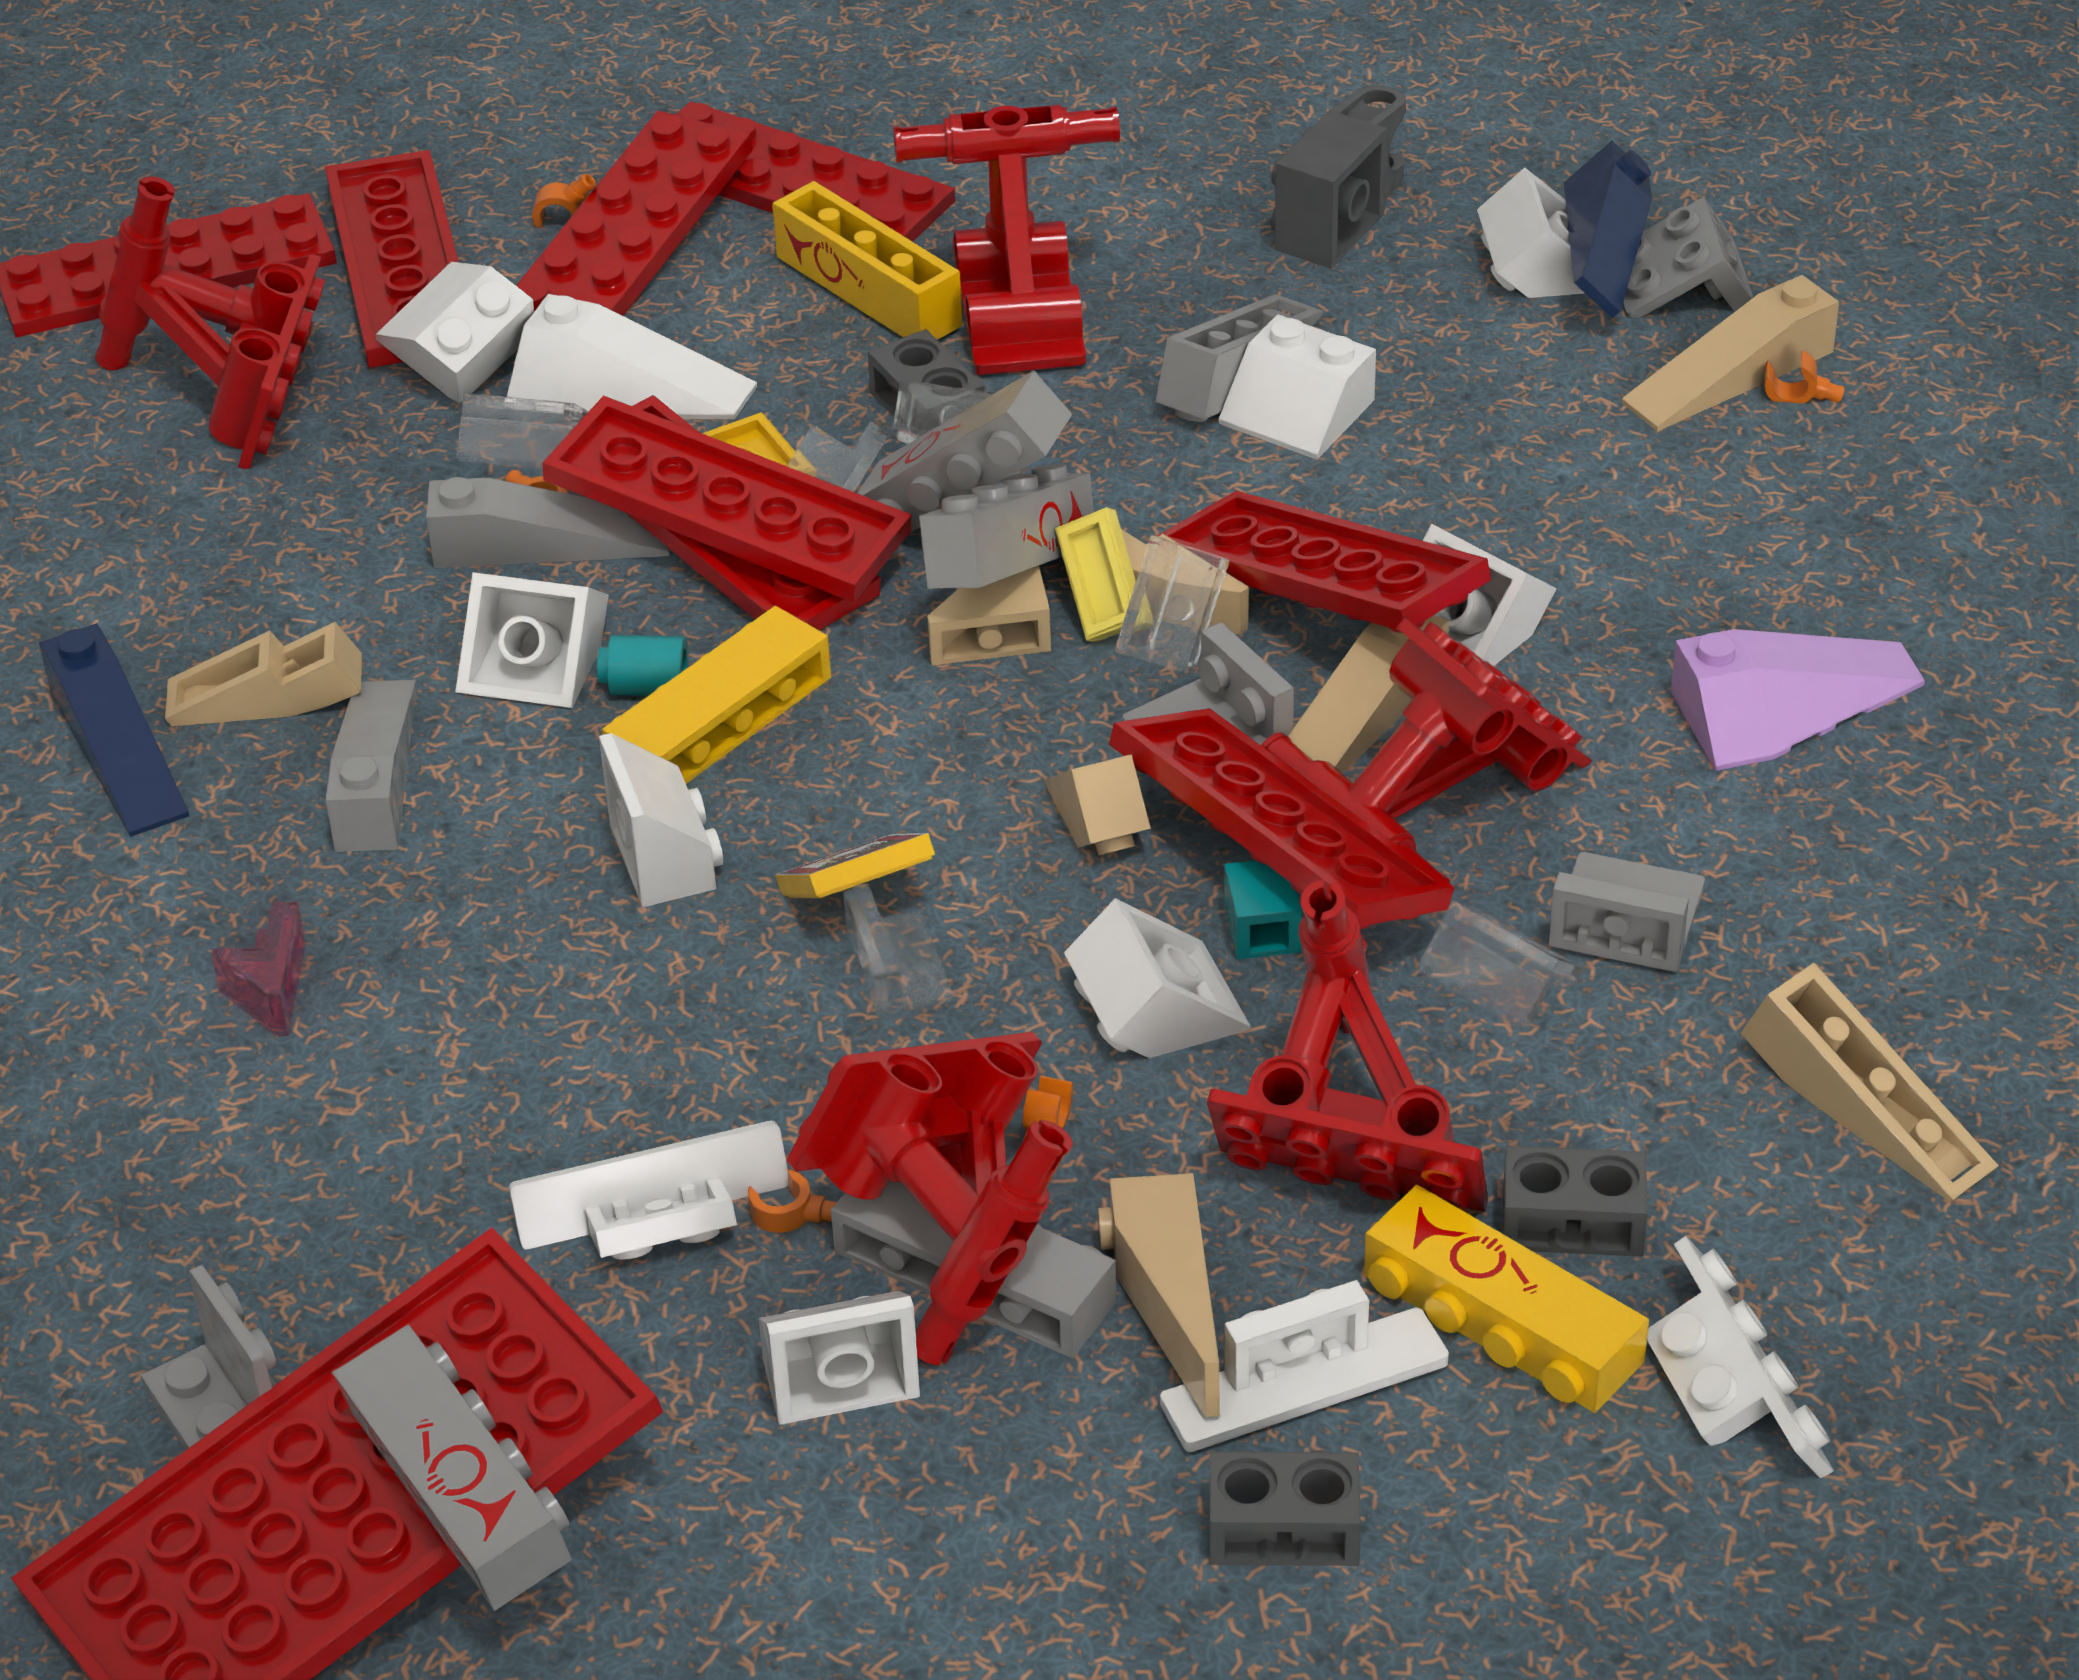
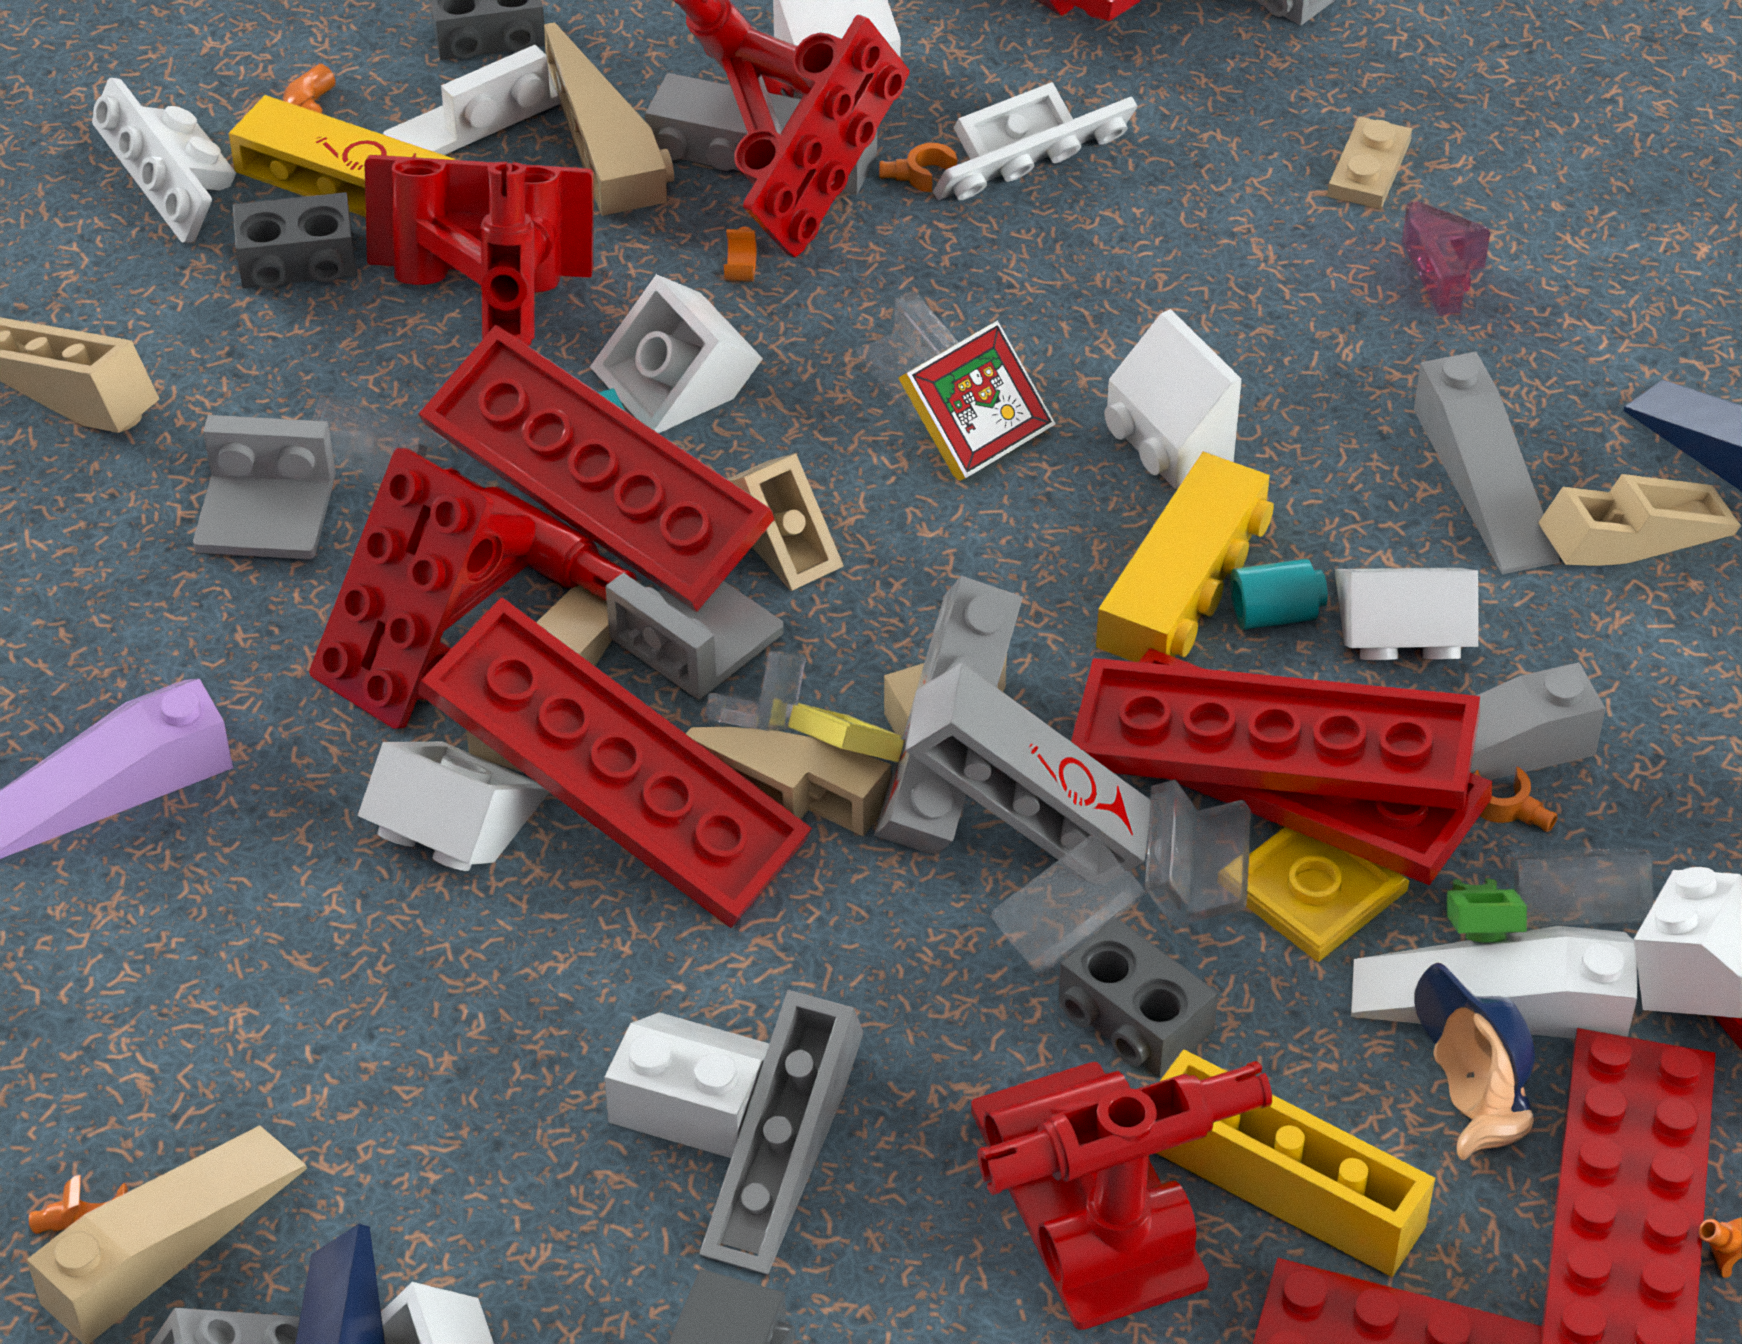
camera: 165 degrees right, 5 degrees up
none -> orange arm [283,63,336,114]
none -> tan plate [1327,116,1412,209]
none -> hair [1414,963,1535,1160]
none -> bright green plate [1447,878,1527,942]

